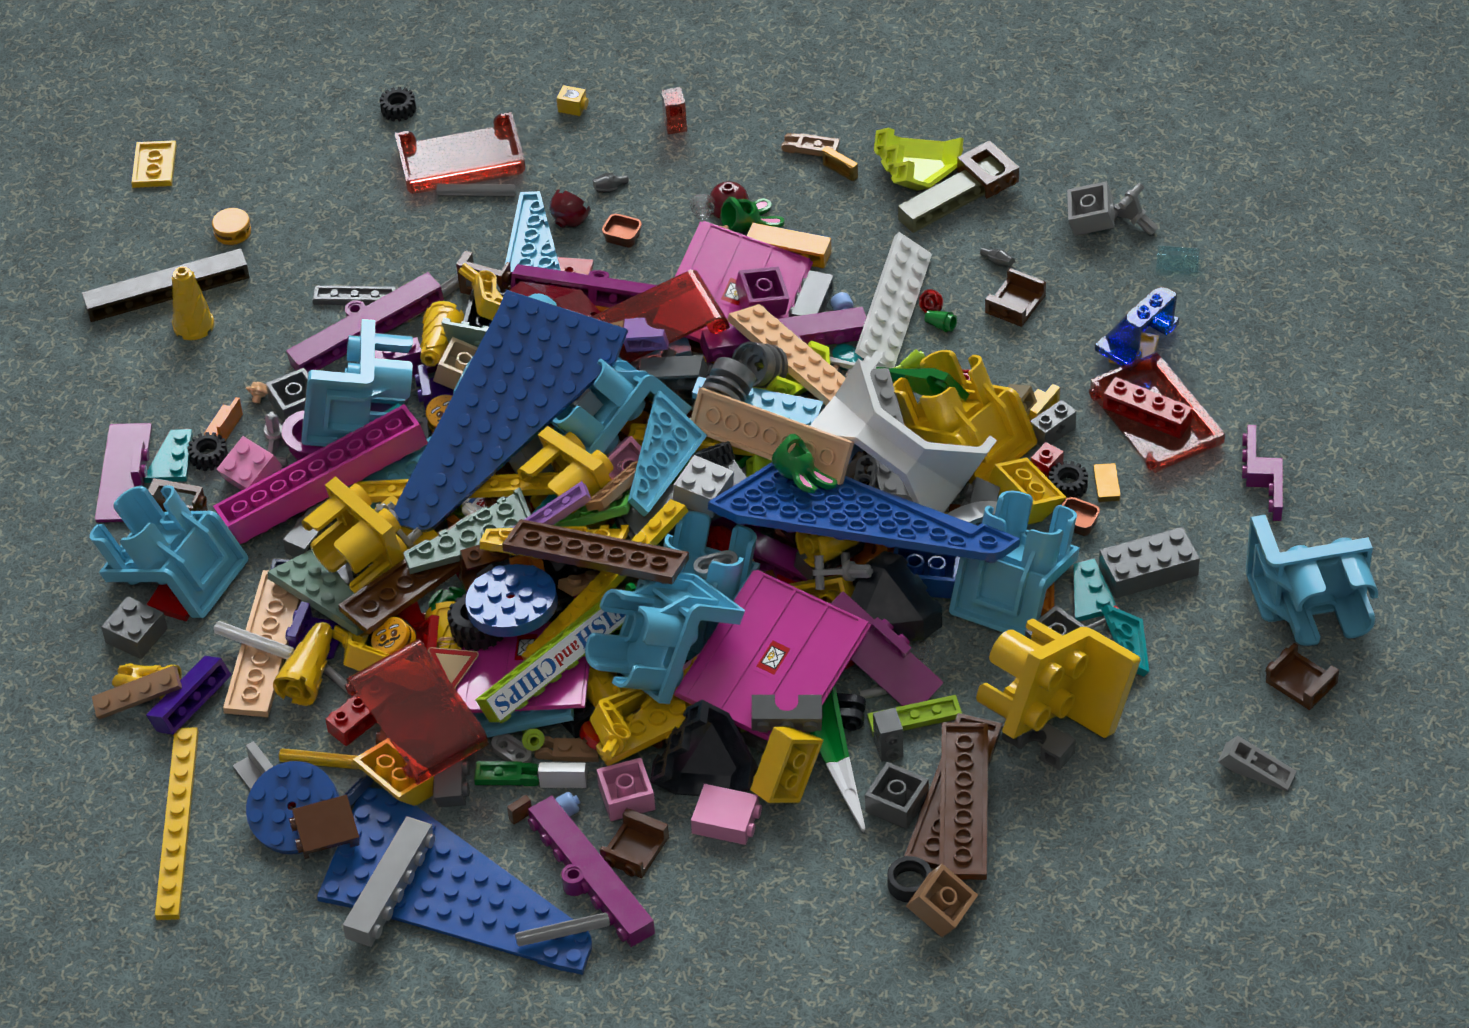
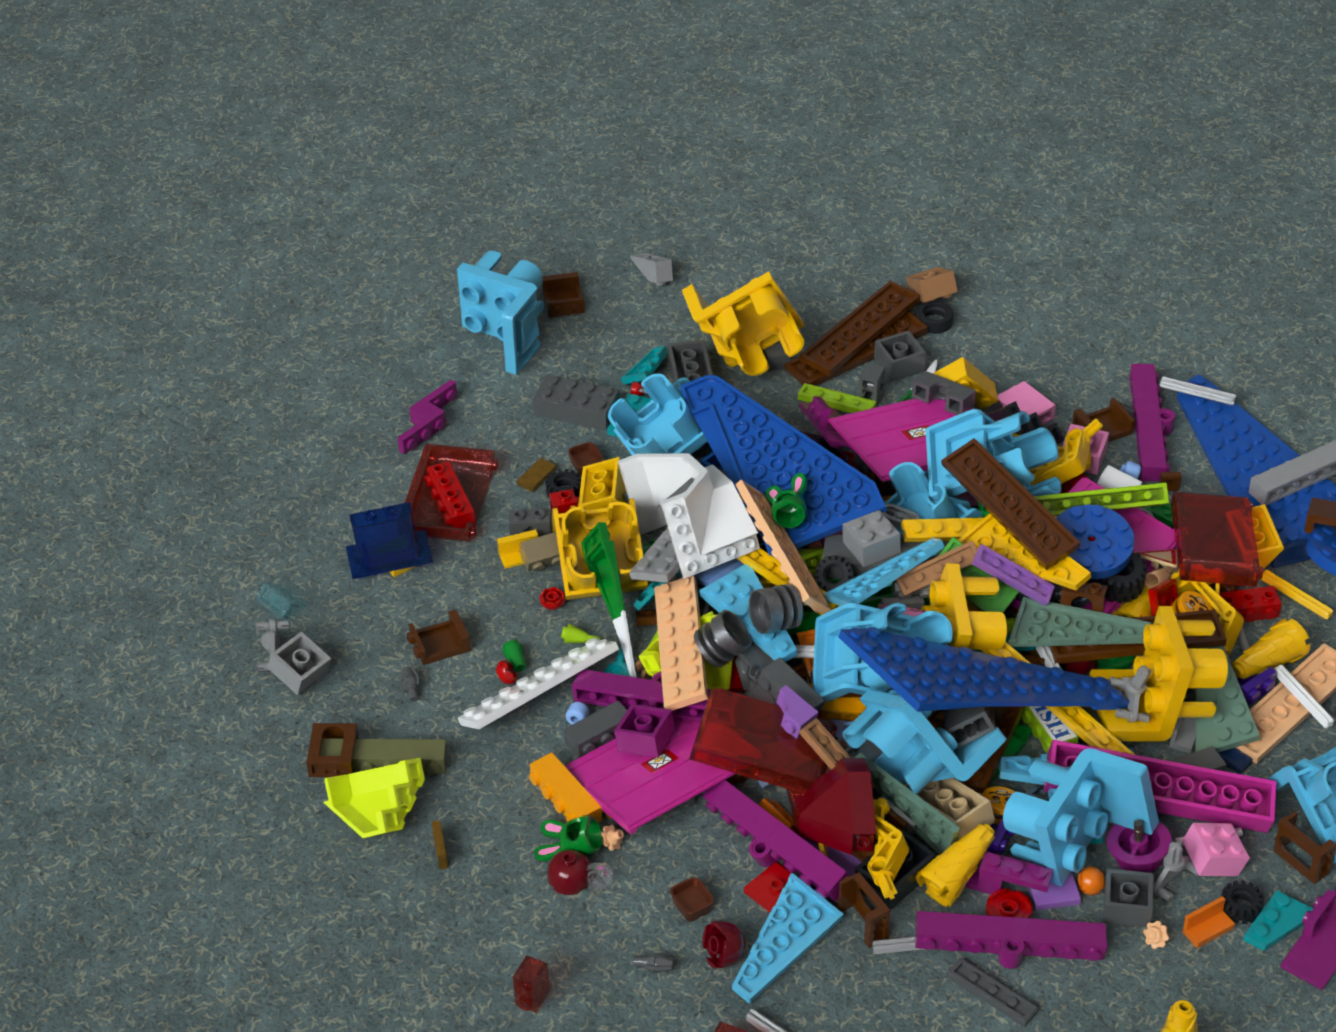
camera: 145 degrees left, 5 degrees down
medium nougat hinge [781,133,840,157] -> none

